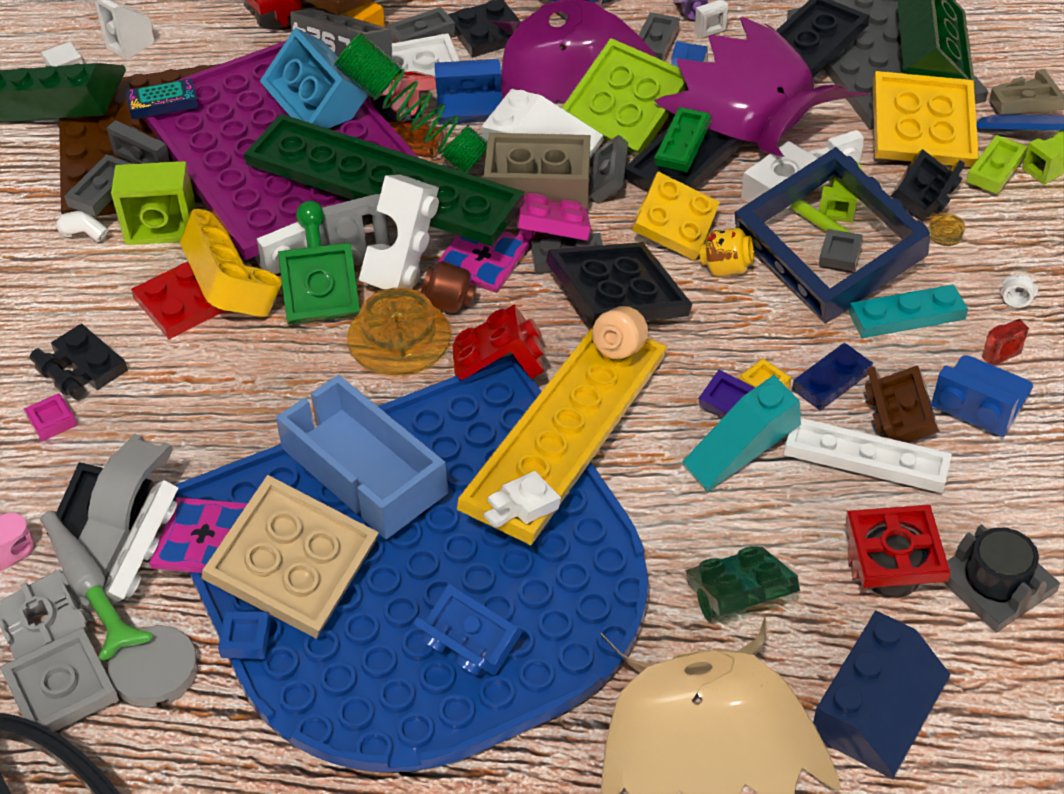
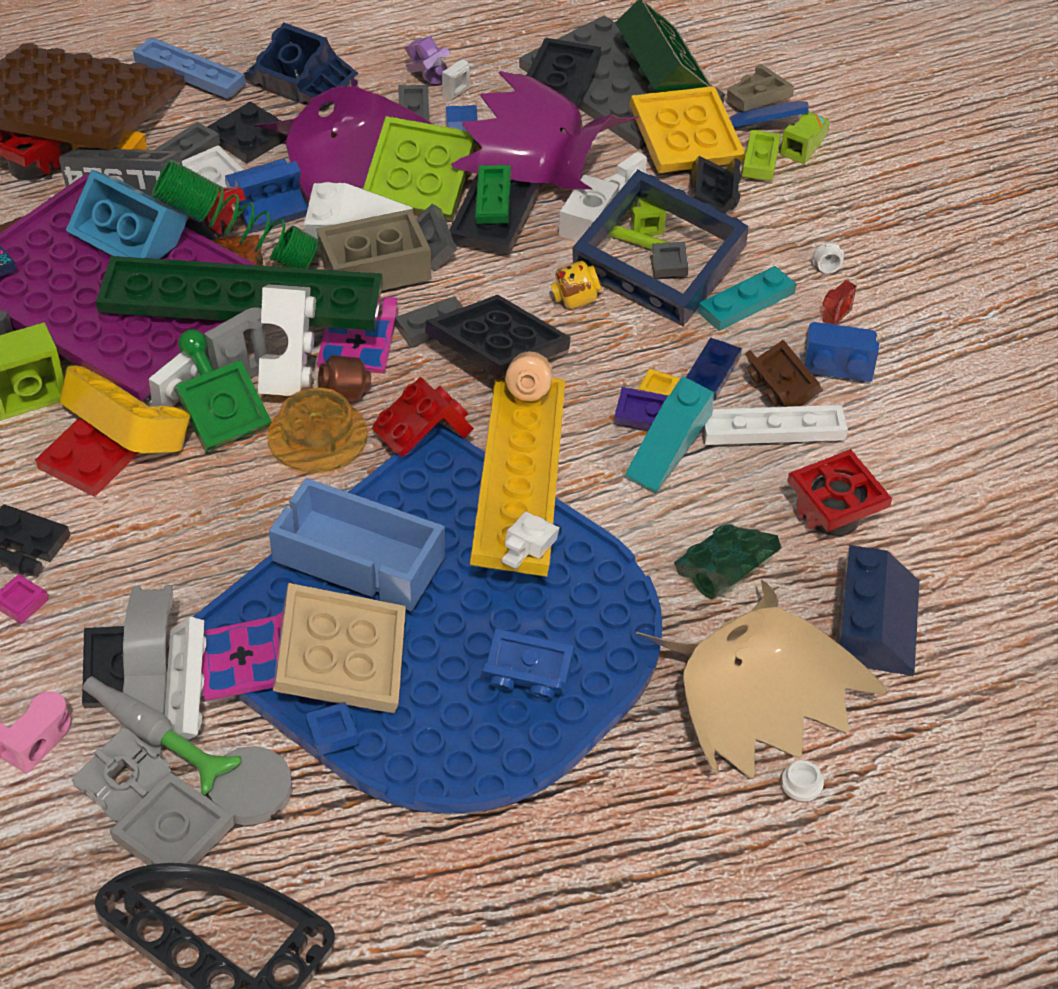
camera: 25 degrees left, 0 degrees up
dark pink plate [516,193,591,241] -> none
yellow plate [632,172,720,261] -> none
clear yellow tile [928,213,965,246] -> none
piece [943,524,1060,633] -> none

